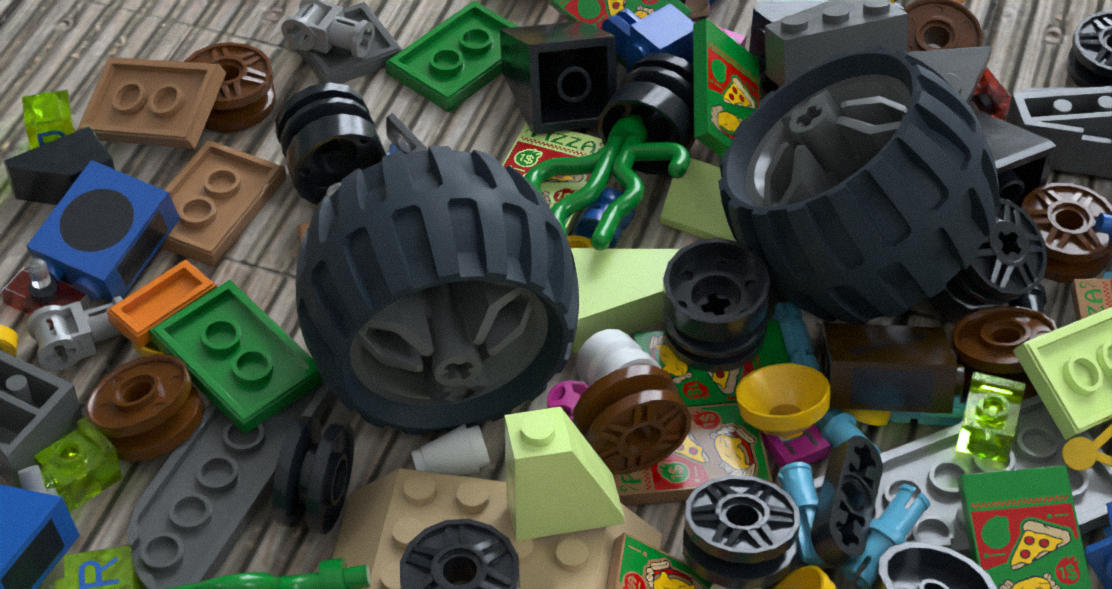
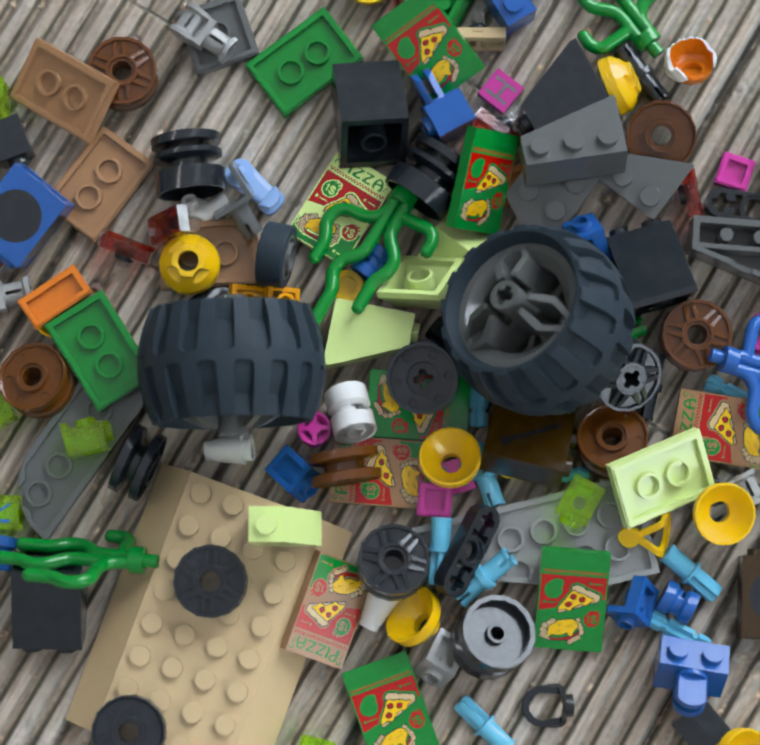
camera: 10 degrees right, 35 degrees up
none -> clear neon green brick [59,417,115,460]
none -> clear red piece [97,229,158,282]
none -> clear red piece [147,204,201,245]
none -> yellowish green slope [376,255,463,309]
none -> dark pink tile [417,481,453,518]
none -> dark pink tile [713,151,756,191]

